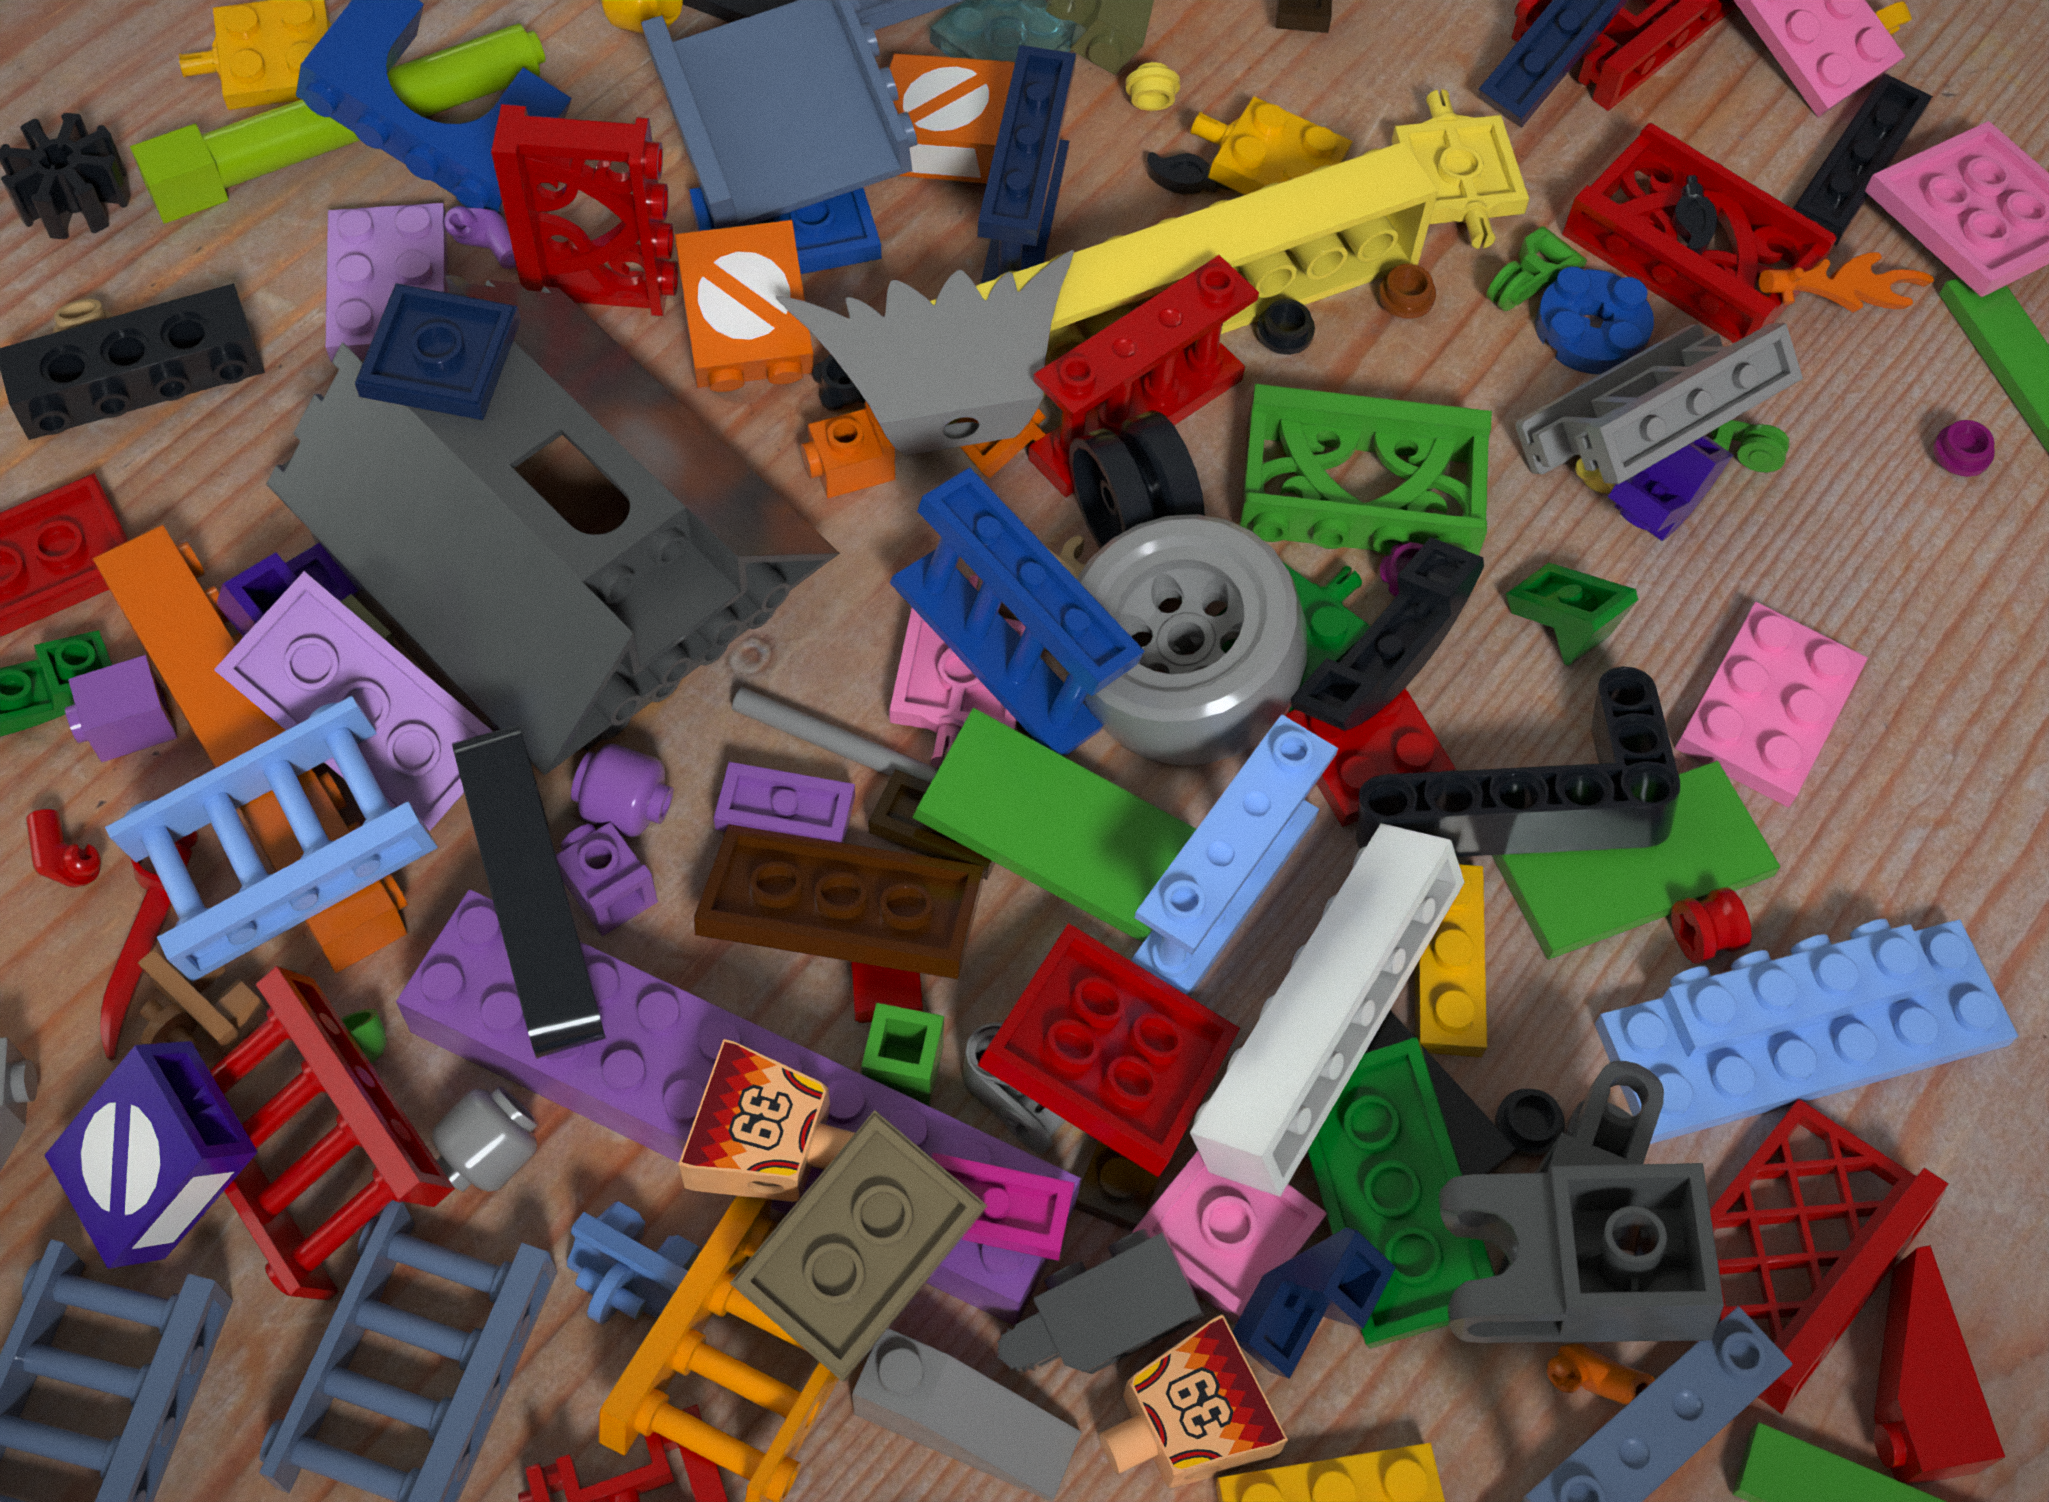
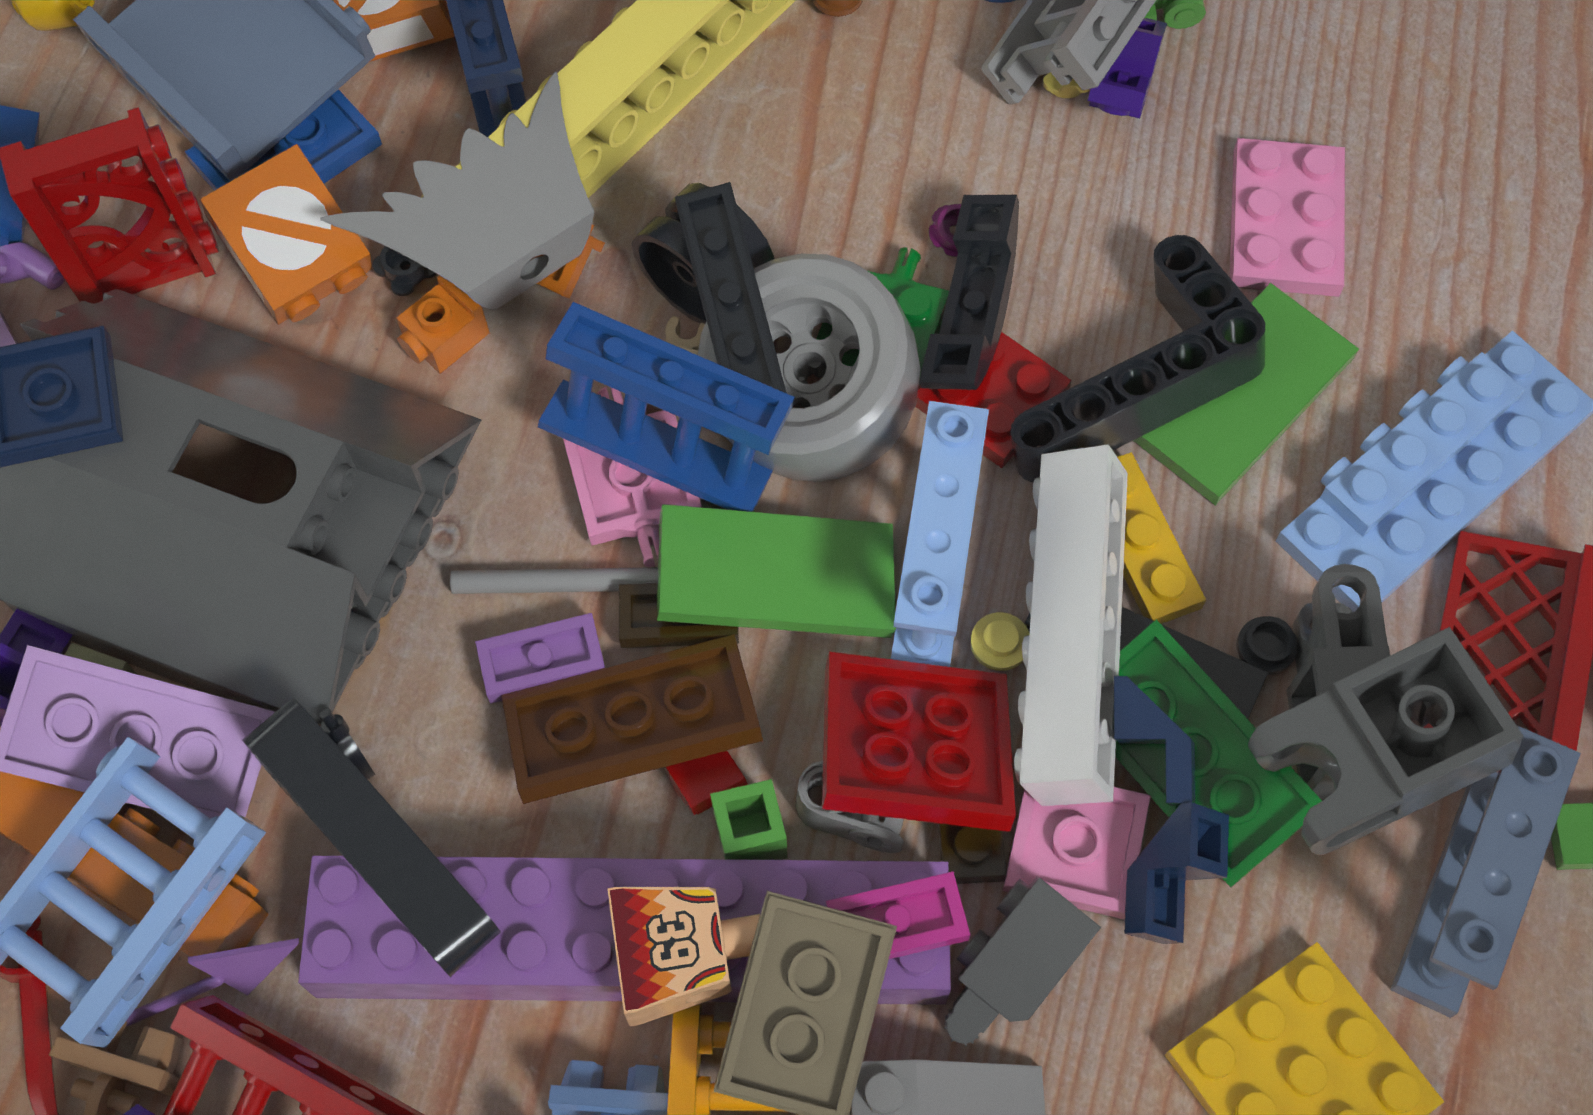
camera: 20 degrees left, 5 degrees up
bright green hinge [341,1009,387,1064] -> none
light grey head [432,1087,539,1192] -> none
medium lavender brick [556,822,658,936] -> none
medium lavender head [571,744,674,837] -> none
red fence [1028,255,1259,498] -> none
torso [1099,1314,1288,1488] -> none
bright green fence [1239,384,1492,556] -> none
black plate [1257,299,1315,355] -> none
green slope [1506,562,1639,666] -> none
orange arm [1547,1343,1655,1405] -> none
red wheel [1671,887,1752,964] -> none
none -> medium lavender piece [125,938,299,1028]
none -> black piece [319,708,376,780]
none -> black tile [675,182,787,393]
none -> light yellow plate [970,612,1029,671]
none -> dark blue slope [1114,676,1196,806]

